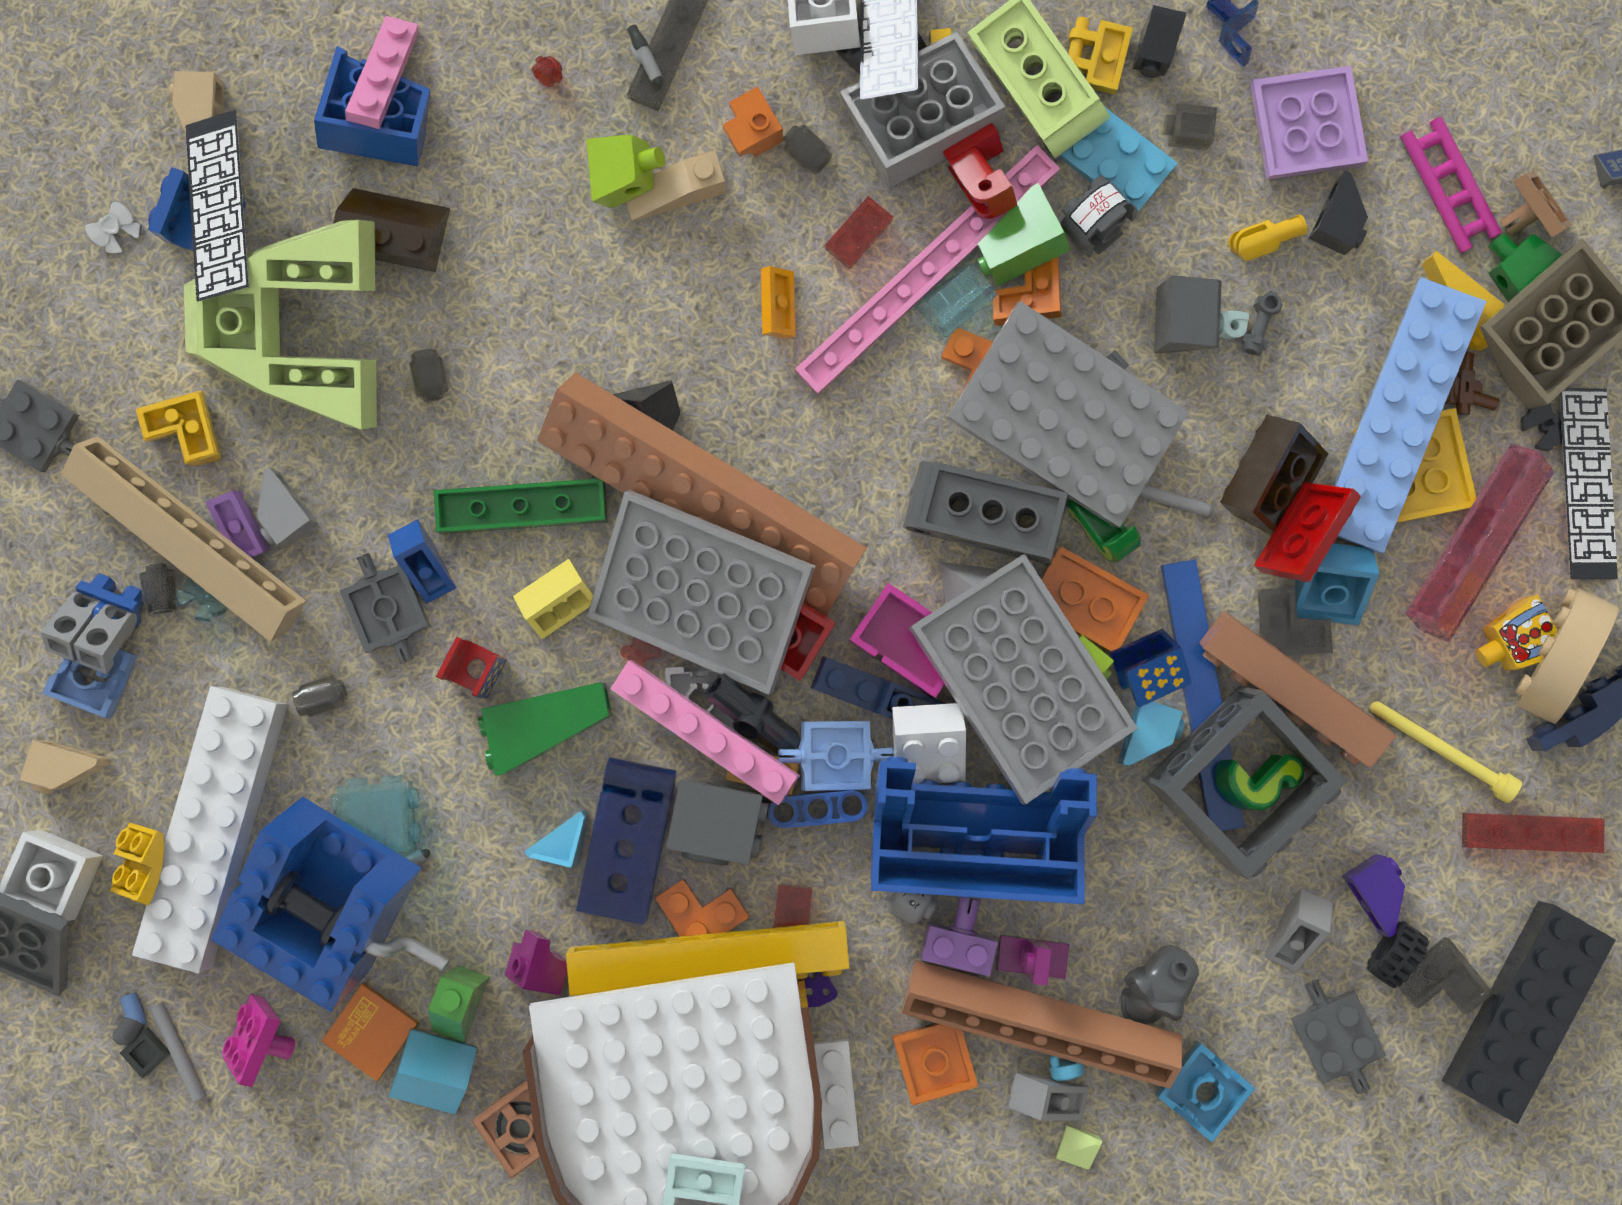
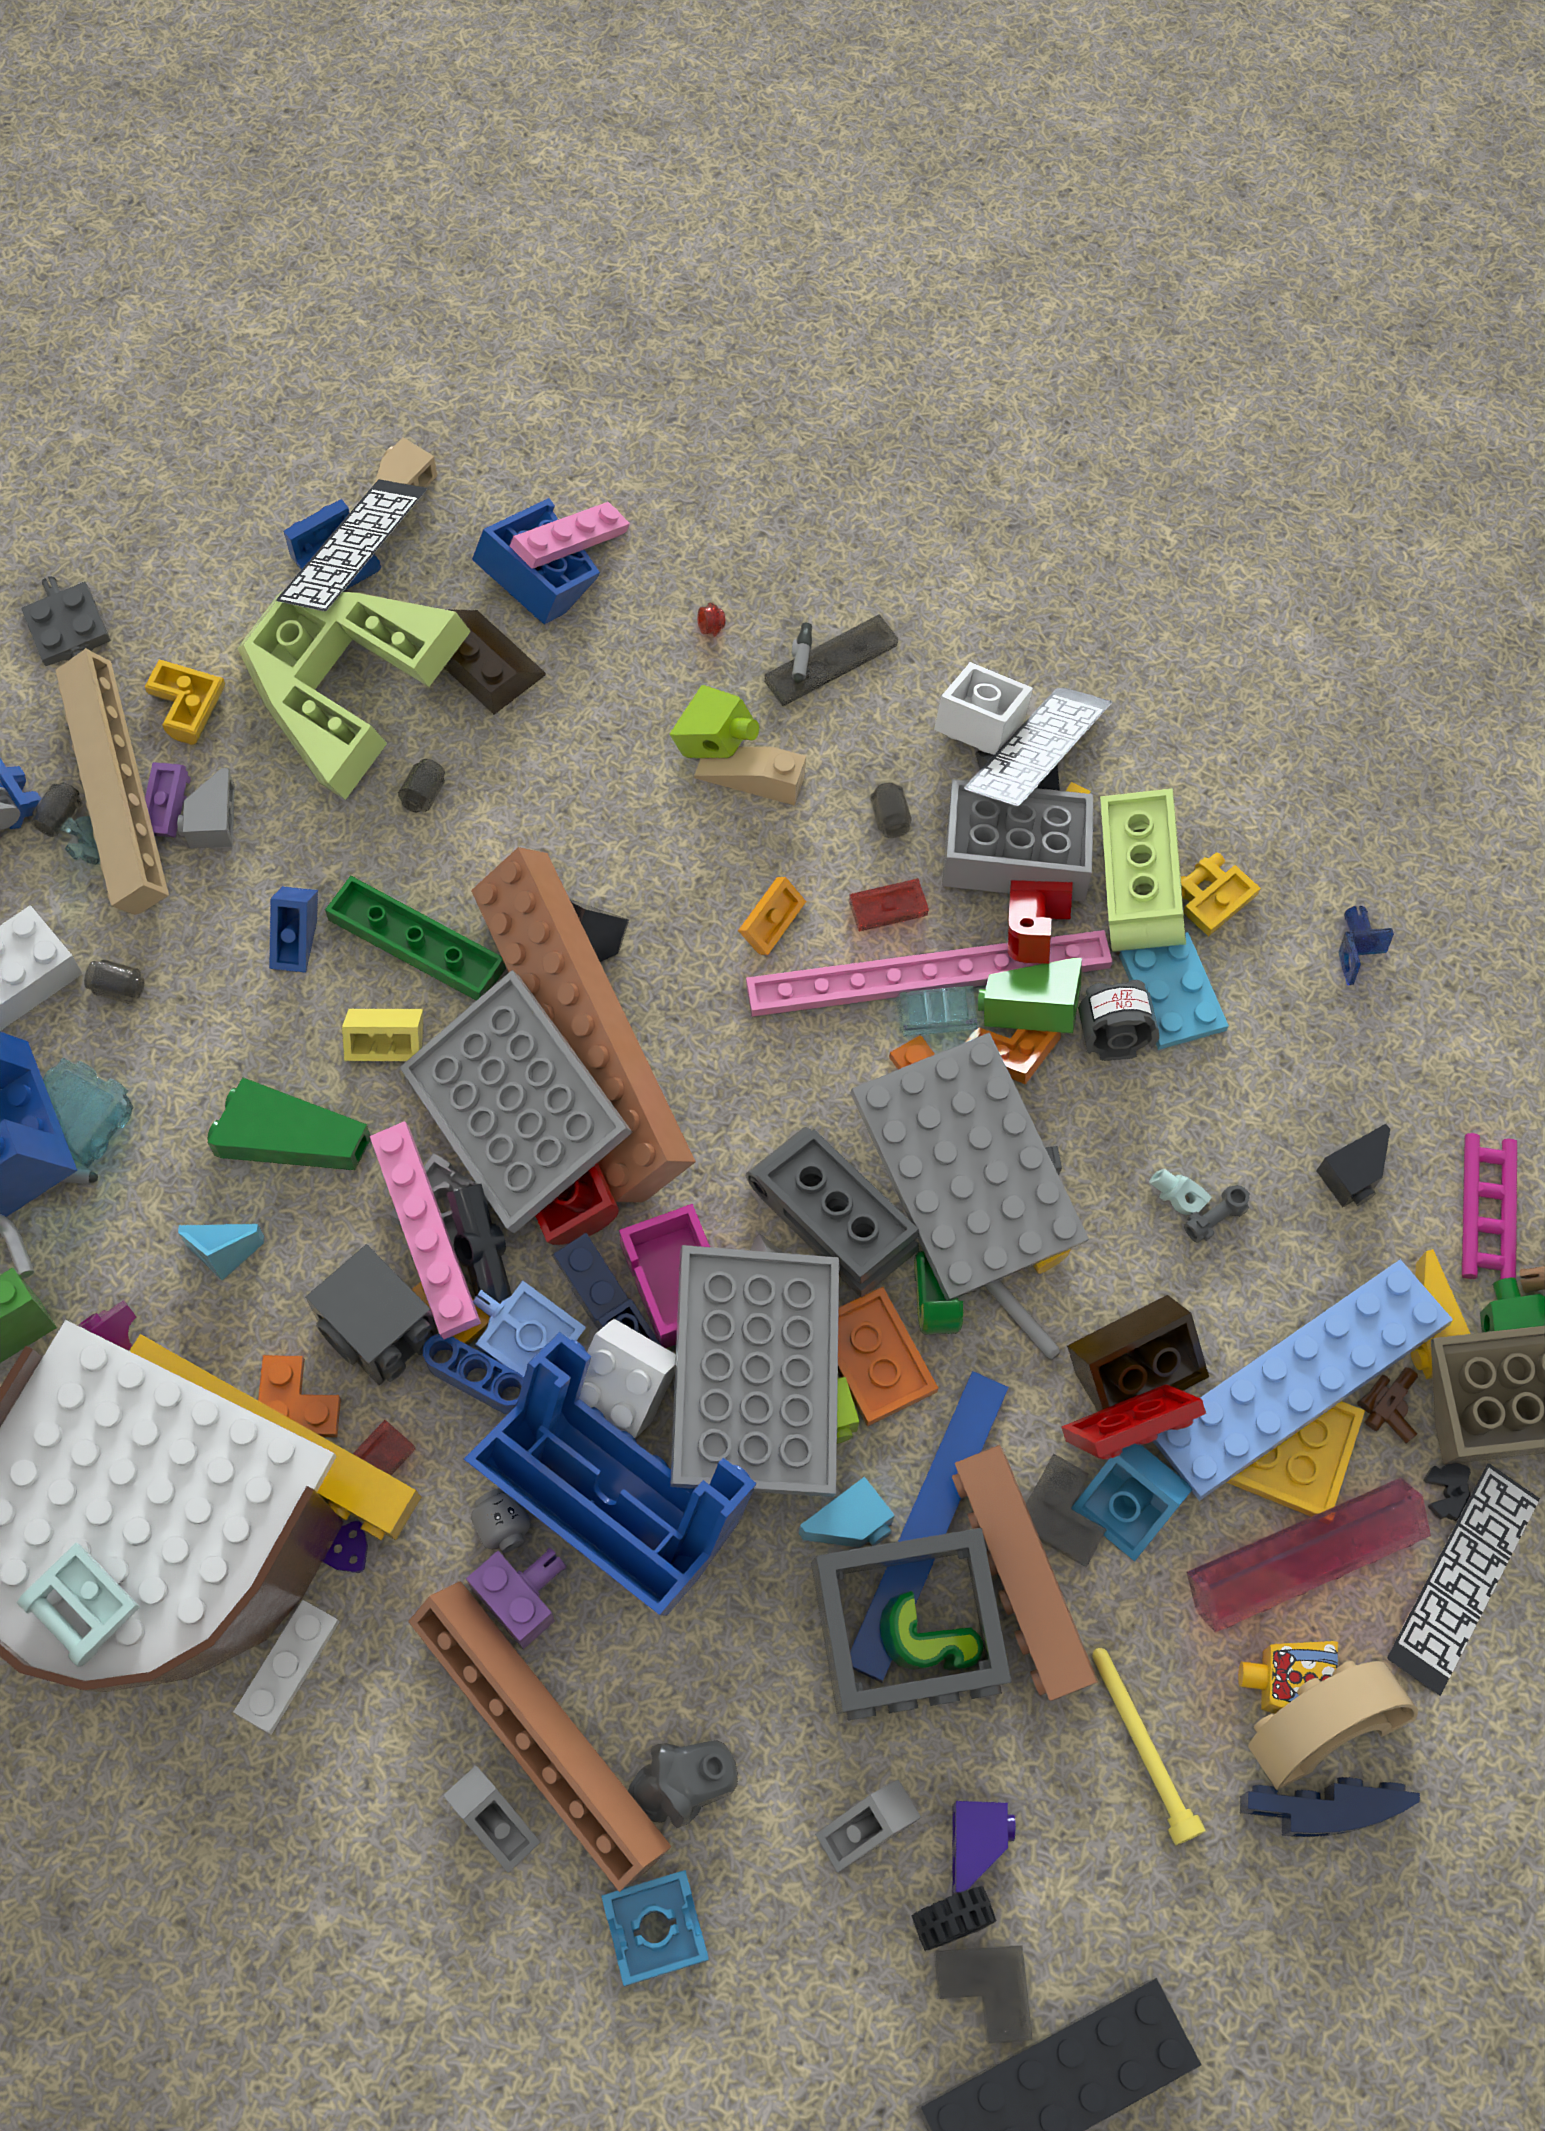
camera: 30 degrees right, 20 degrees down
white piece [85,202,141,253] -> none
dark grey plate [340,553,431,664] -> none
red piece [436,637,507,699] -> none
clear blue hinge [576,757,677,925] -> none
clear red piece [620,637,663,668] -> none
orange brick [722,86,783,157] -> none
orange plate [892,1023,978,1105] -> none
magenta bracket [996,935,1069,986] -> none
medium azure tile [1049,1055,1085,1081] -> none
yellowish green slope [1056,1124,1102,1170] -> none
piece [1110,628,1192,707] -> none
black slope [1132,5,1186,78] -> none
dark grey slope [1154,275,1222,354] -> none
clear smoke brick [1163,103,1217,151] -> none
yellow arm [1228,214,1308,262] -> none
lavender plate [1250,66,1368,180] -> none
dark grey plate [1290,979,1386,1094] -> none
clear red plate [1462,813,1605,853] -> none

